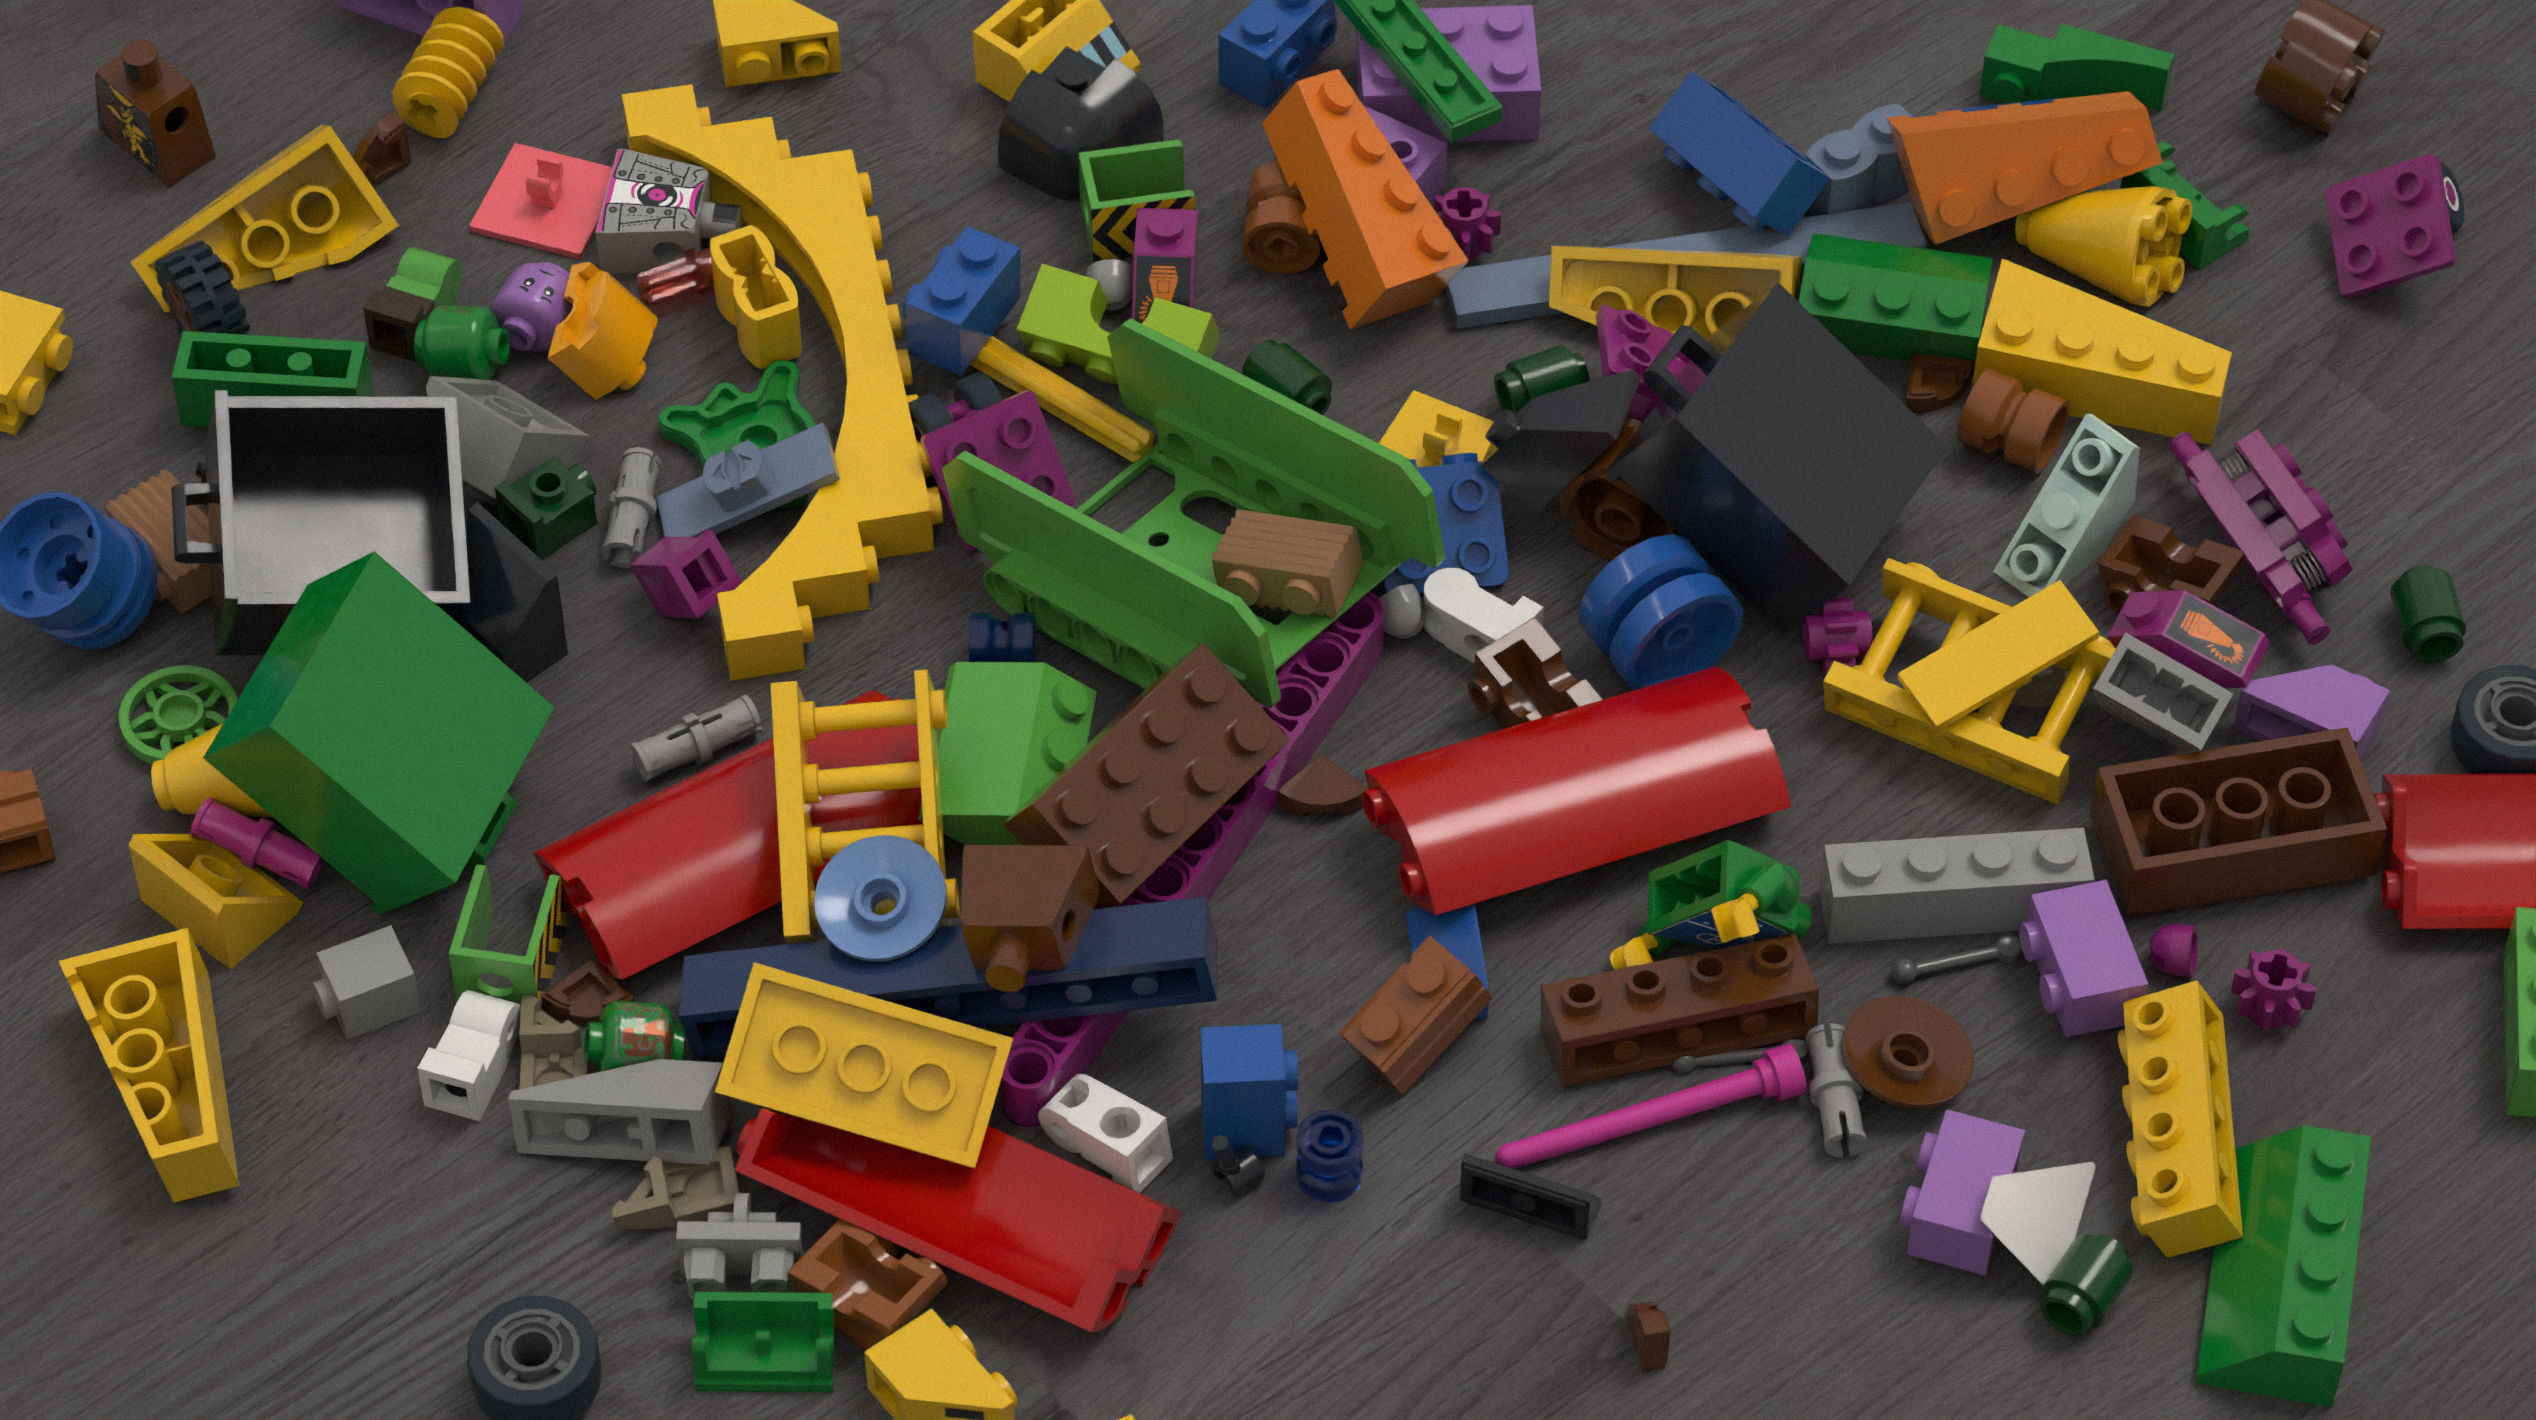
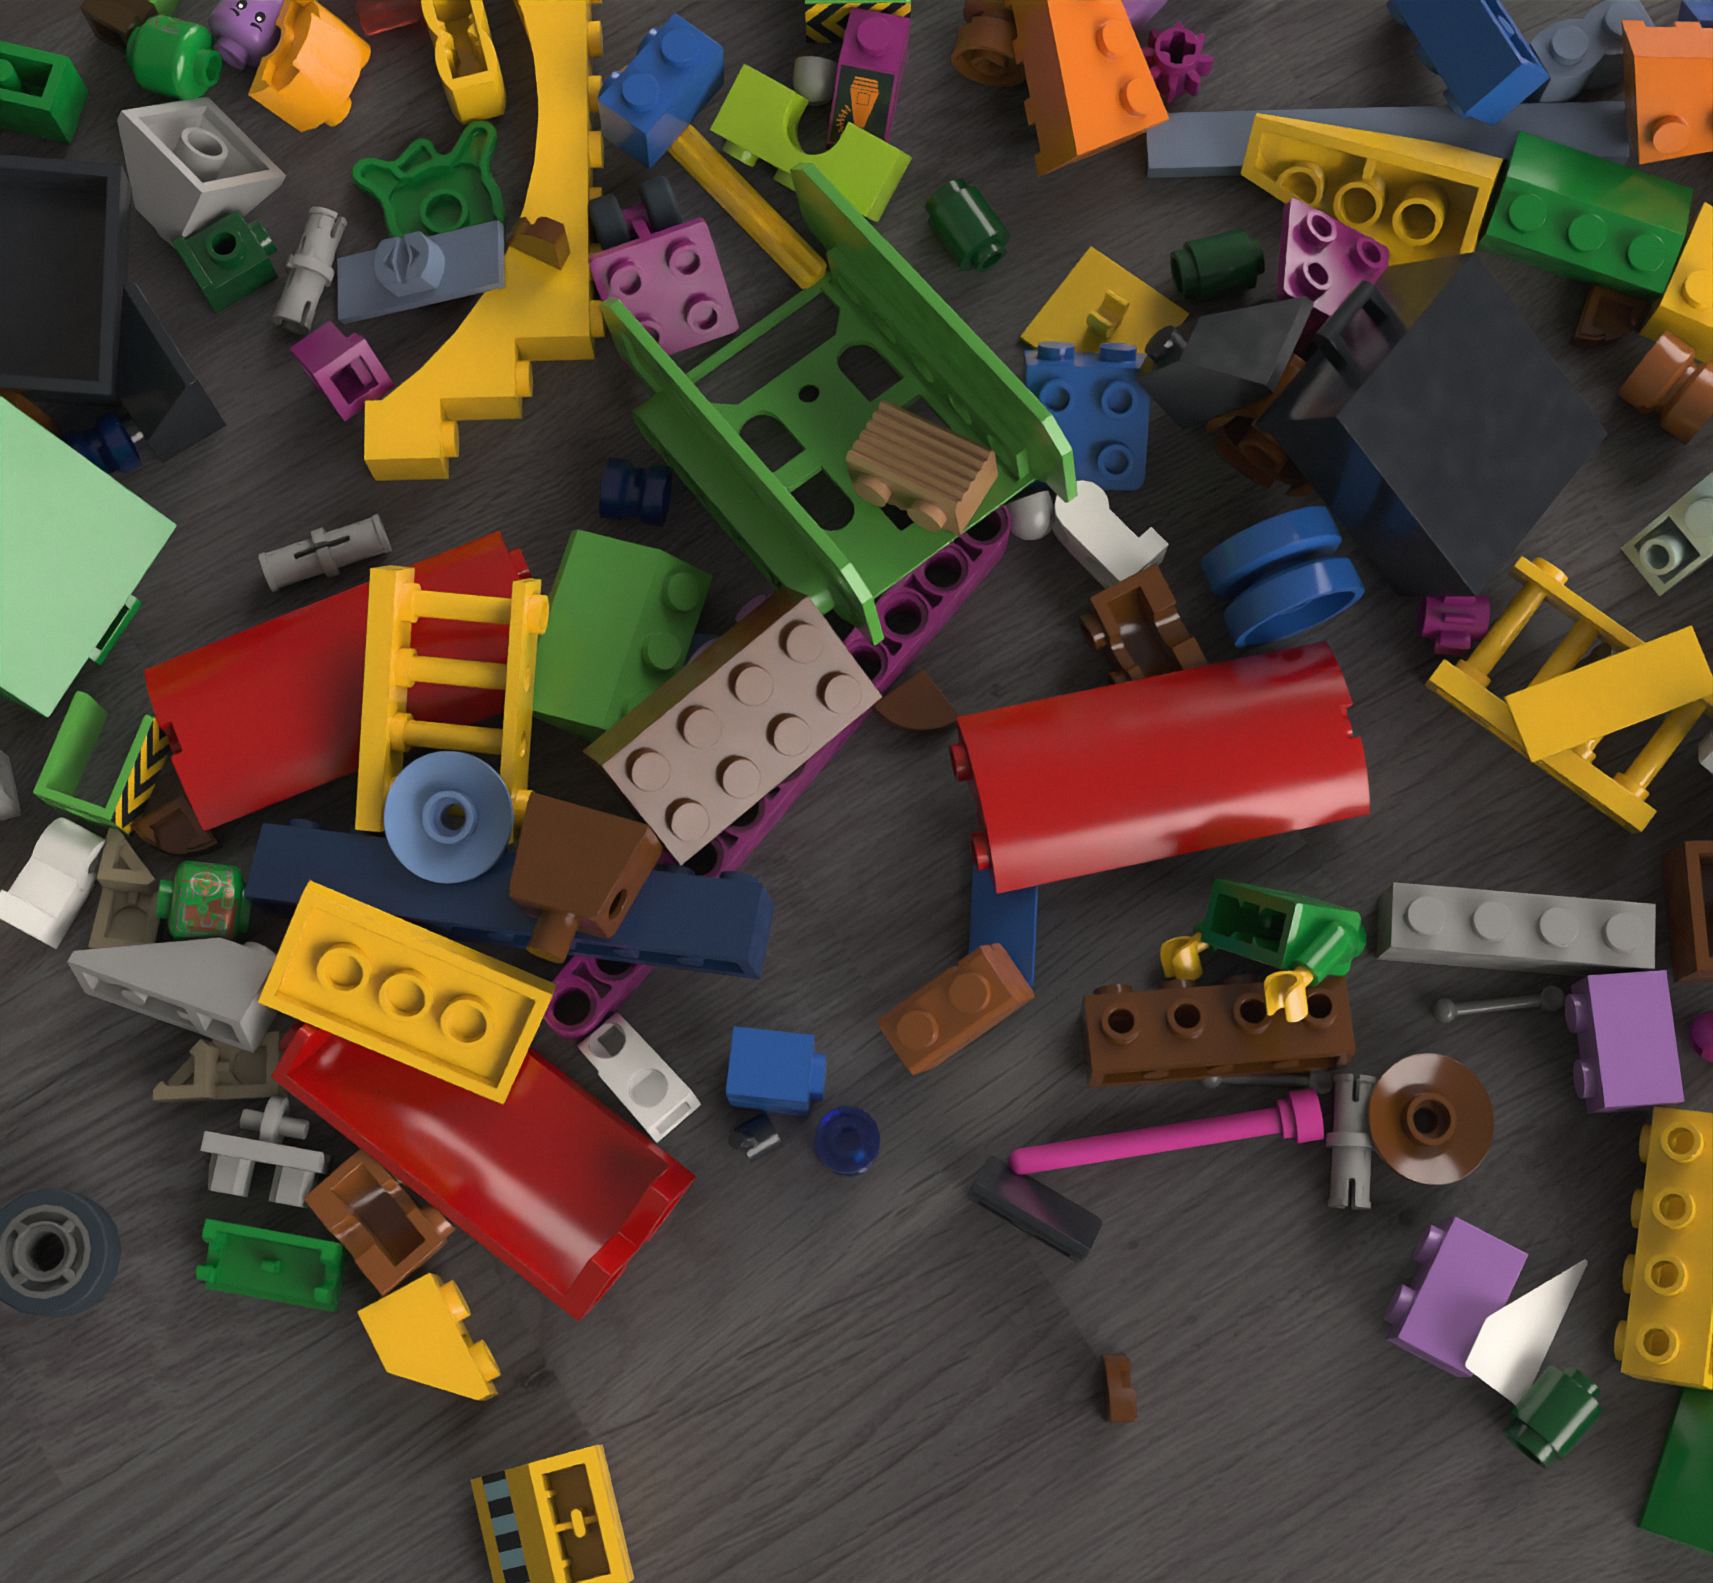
camera: 10 degrees right, 25 degrees up
none -> reddish brown tile [506,216,571,270]

